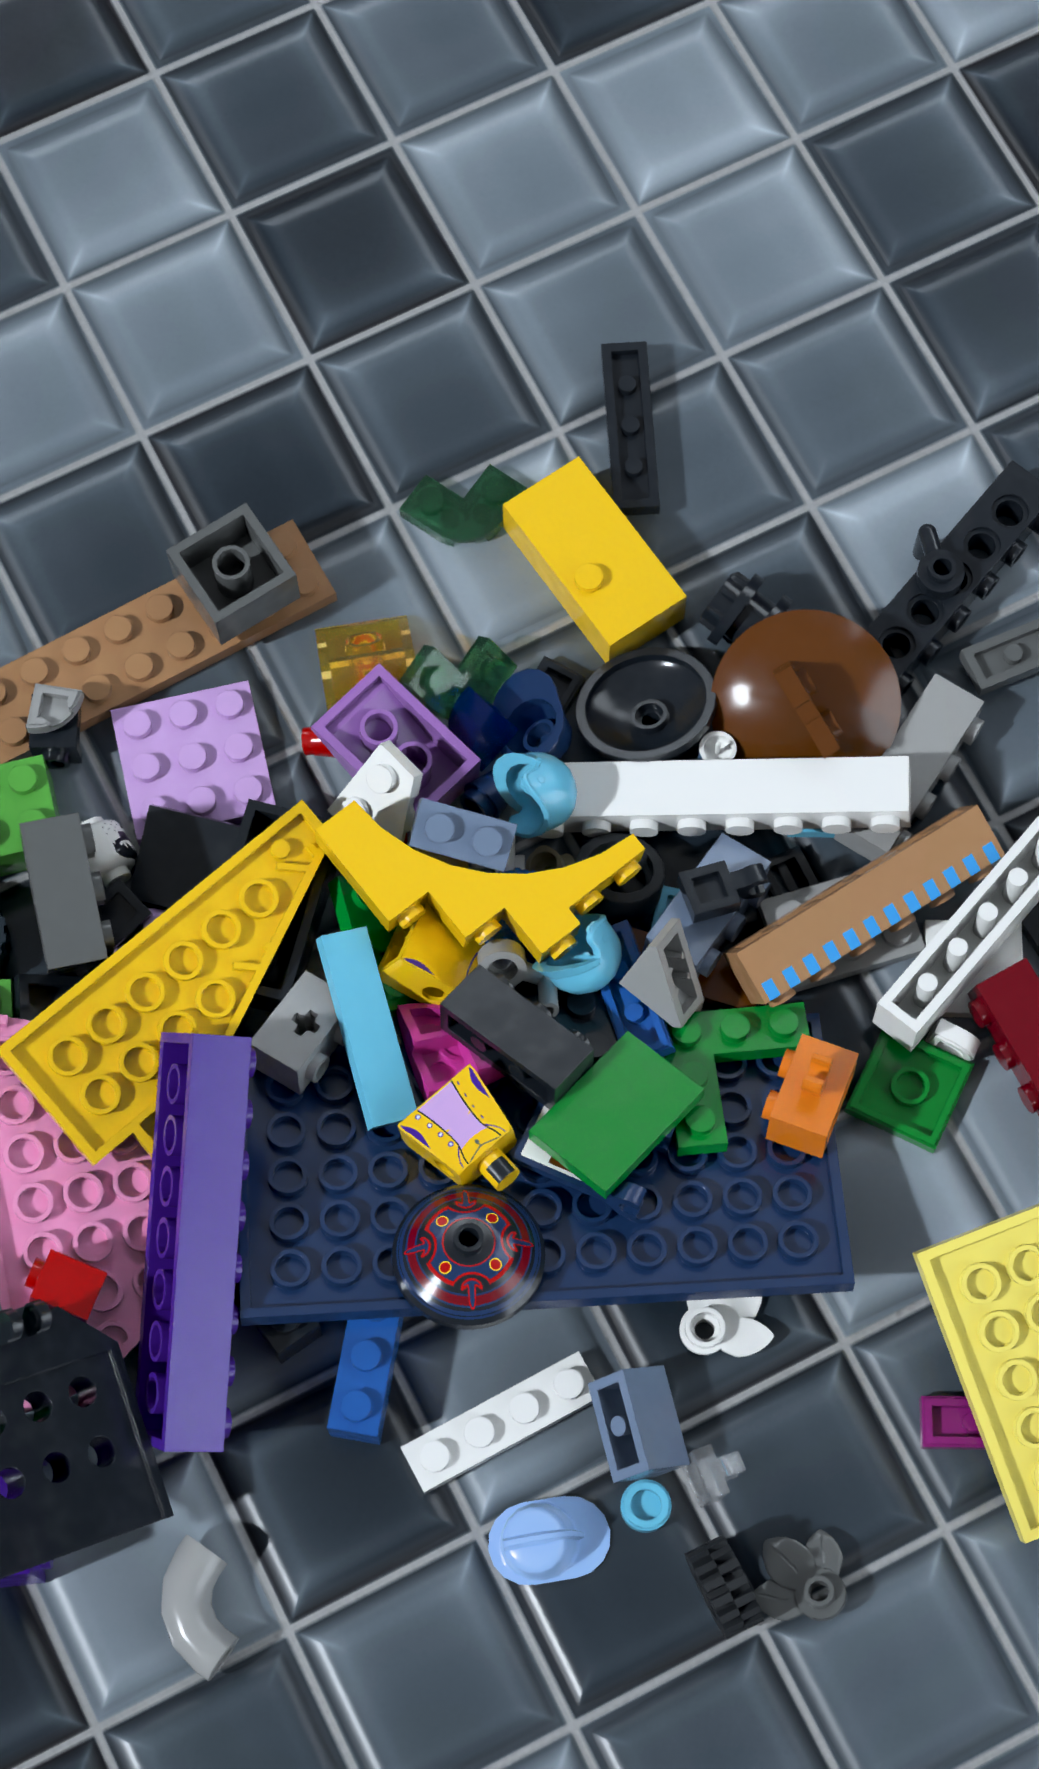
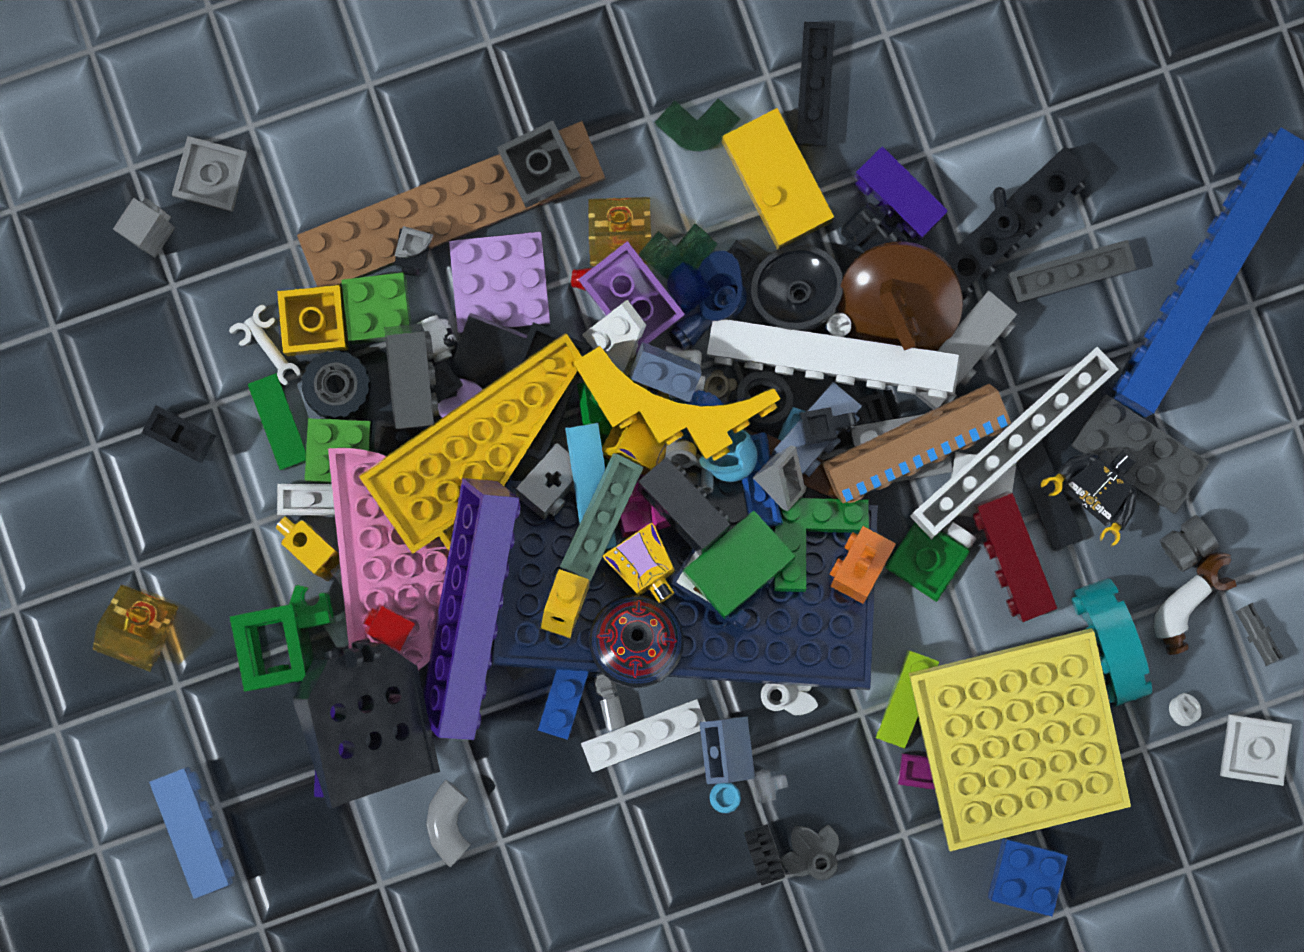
camera: 10 degrees right, 15 degrees up
light blue piece [488,1496,610,1585] -> none
medium azure helmet [493,752,577,838] -> none
none -> yellow torso [541,569,590,639]
none -> sand green plate [560,453,644,581]
none -> light grey bar [593,672,626,731]
none -> dark purple brick [854,146,948,241]
none -> lime slope [875,650,939,749]

